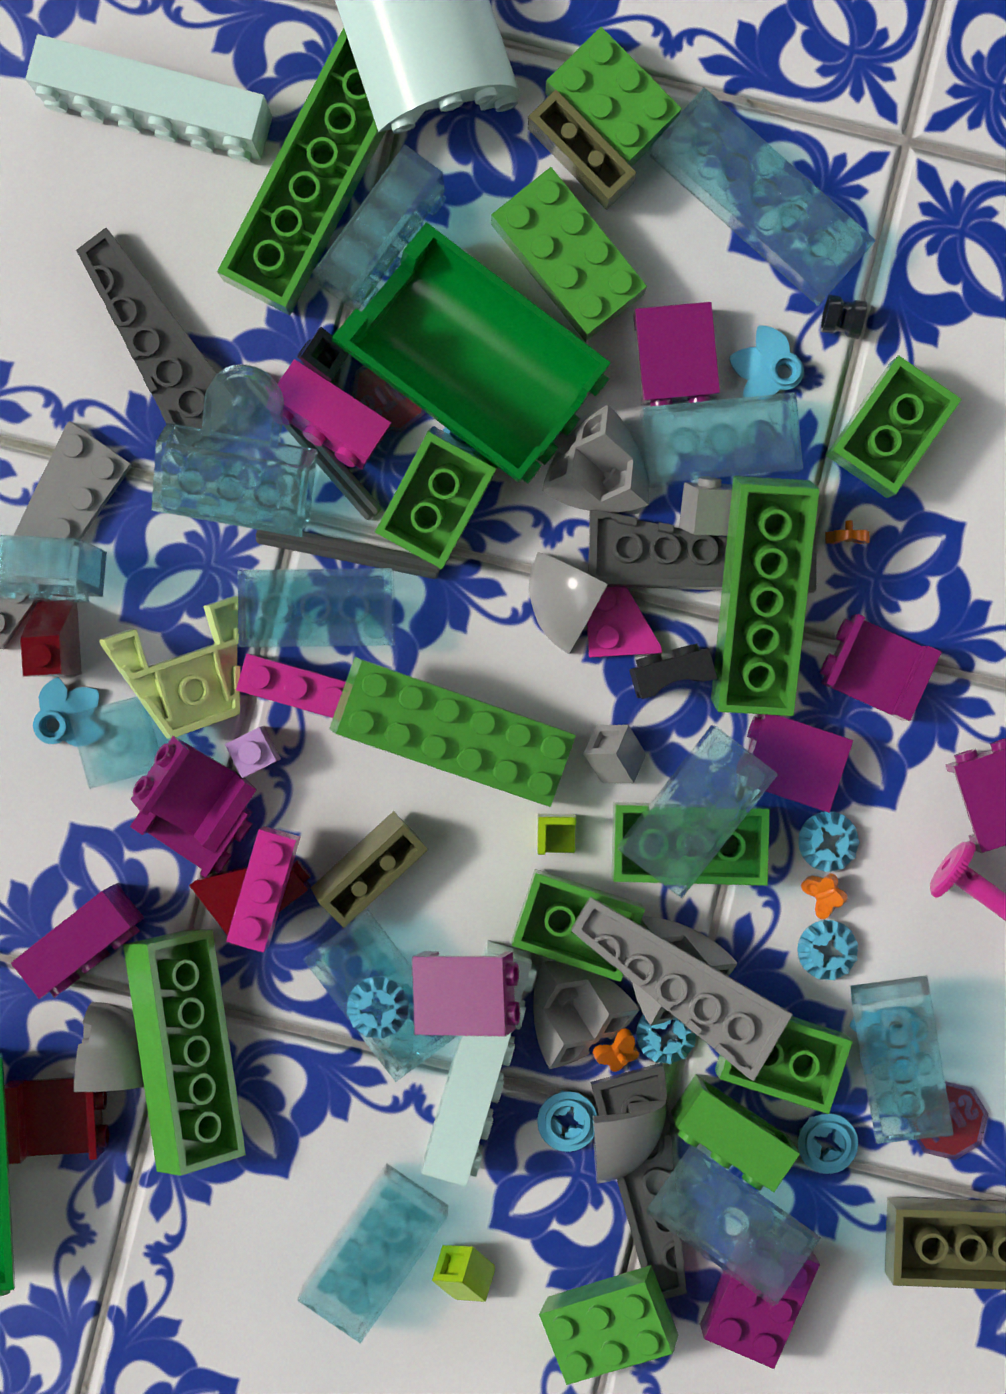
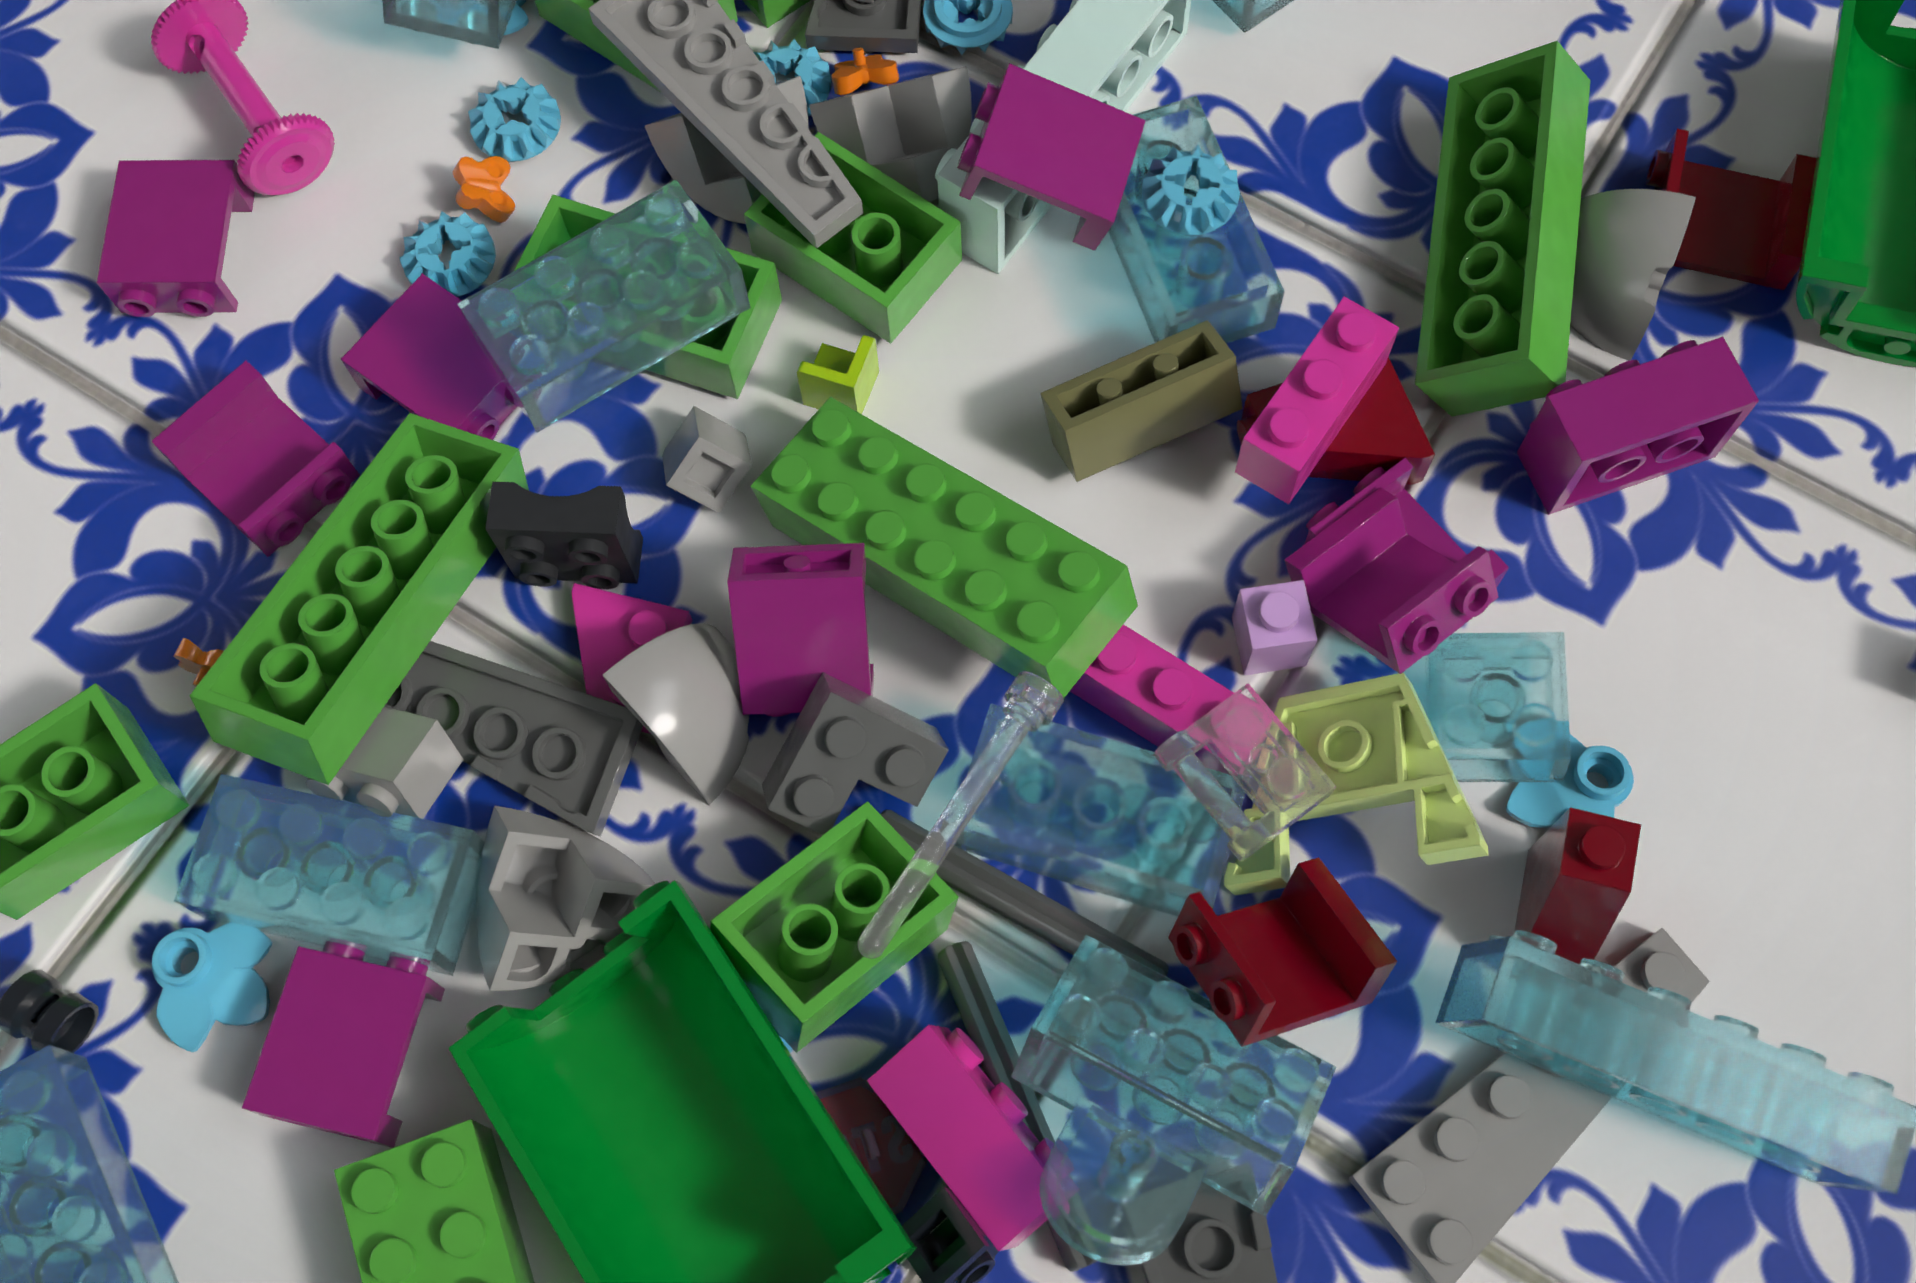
camera: 155 degrees left, 20 degrees down
none -> magenta panel [727,543,874,717]
none -> dark grey brick [762,672,949,835]
none -> clear piece [857,671,1064,959]
none -> clear plate [1153,683,1336,862]
none -> dark red panel [1168,857,1398,1047]

